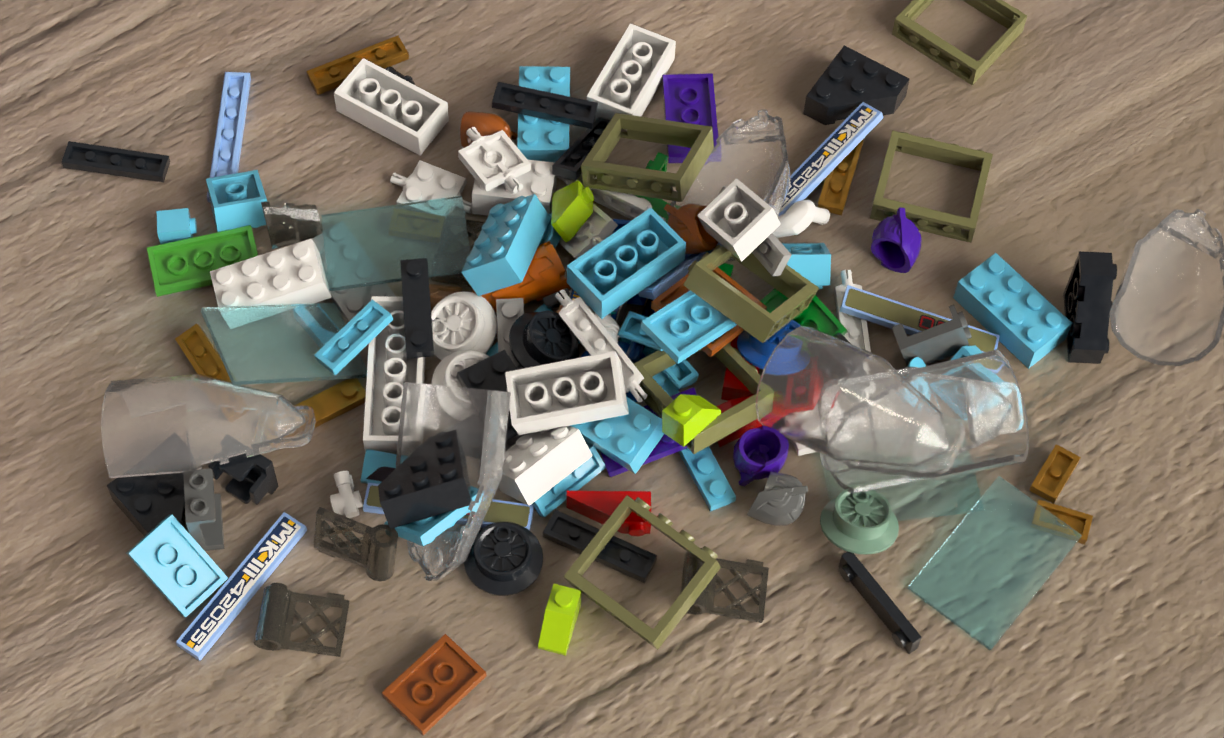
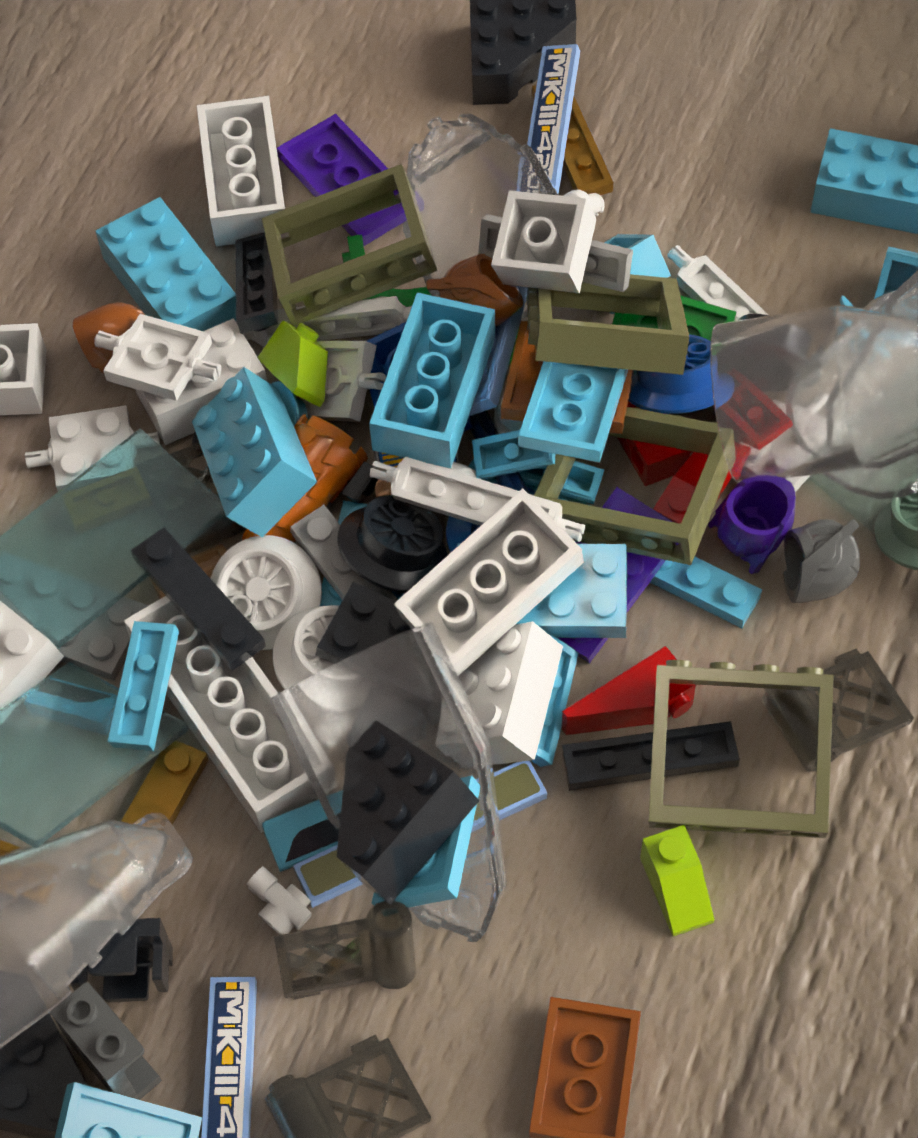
camera: 30 degrees left, 0 degrees up
black wheel [464,522,543,596] -> none
black plate [492,82,598,129] -> none
lime slope [662,394,721,447] -> none
olive tile [839,285,1000,362] -> none
olive window [870,130,993,243] -> none
dark purple helmet [871,207,922,273] -> none
dark grey panel [892,305,972,367] -> none

